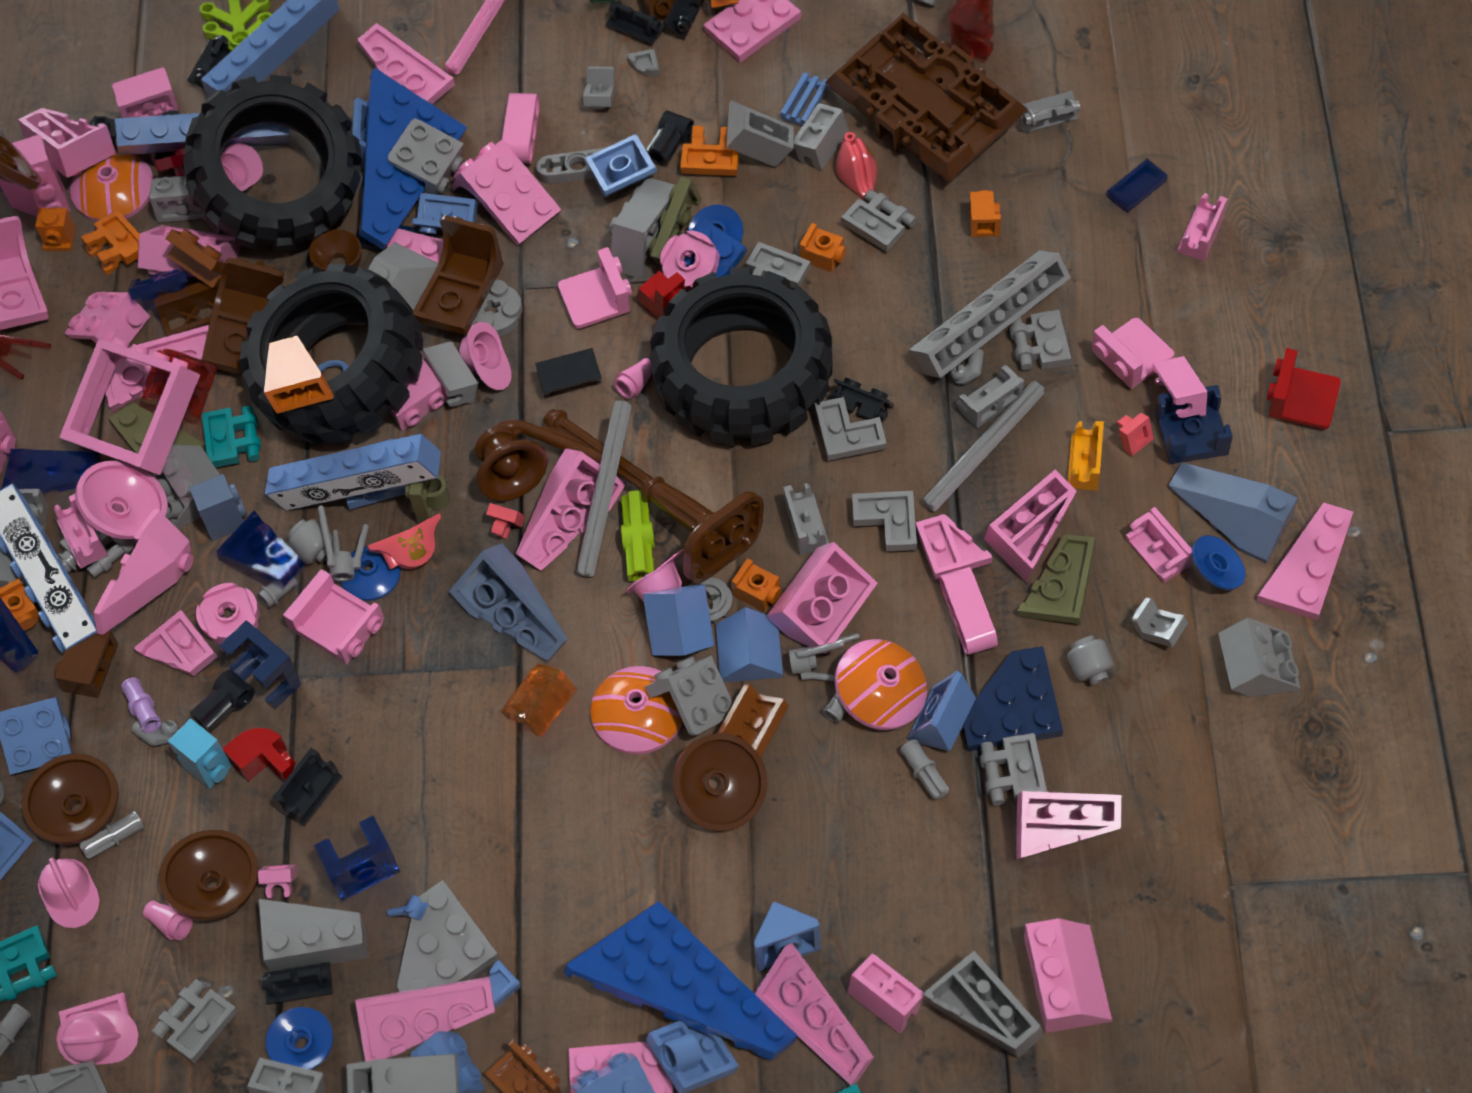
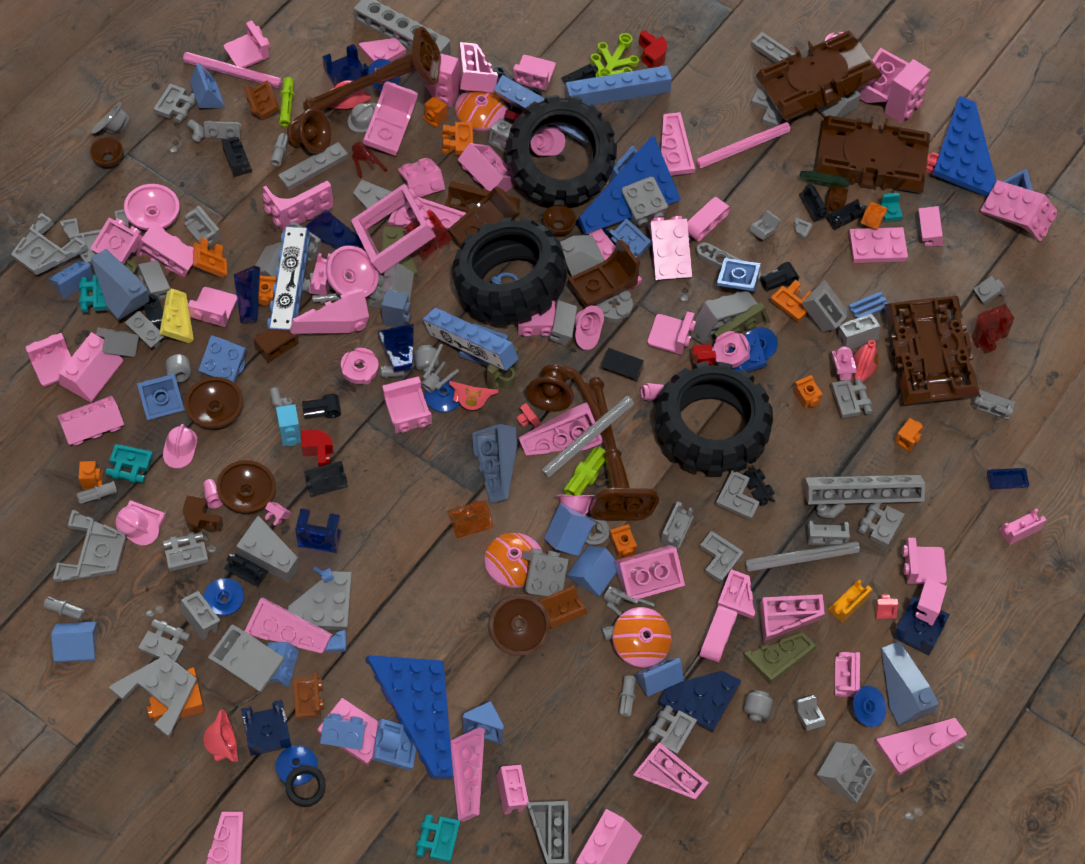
camera: 30 degrees right, 0 degrees up
light grey axle [79,811,145,859] -> none
lavender pin [121,677,161,733] -> none
clear blue wing [128,267,189,302] -> none
bright pink wing [134,610,218,676] -> none
dark orange bracket [165,229,226,288] -> none
teal plate [202,406,262,468] -> none
dark blue panel [219,620,302,710] -> none
slope [264,336,334,414] -> none
light grey plate [746,242,811,288] -> none
red bracket [1266,348,1341,429] -> none
none -> reddish brown brick [183,495,223,533]
none -> light grey wing [353,180,391,210]
none -> bright pink hips [832,347,856,380]

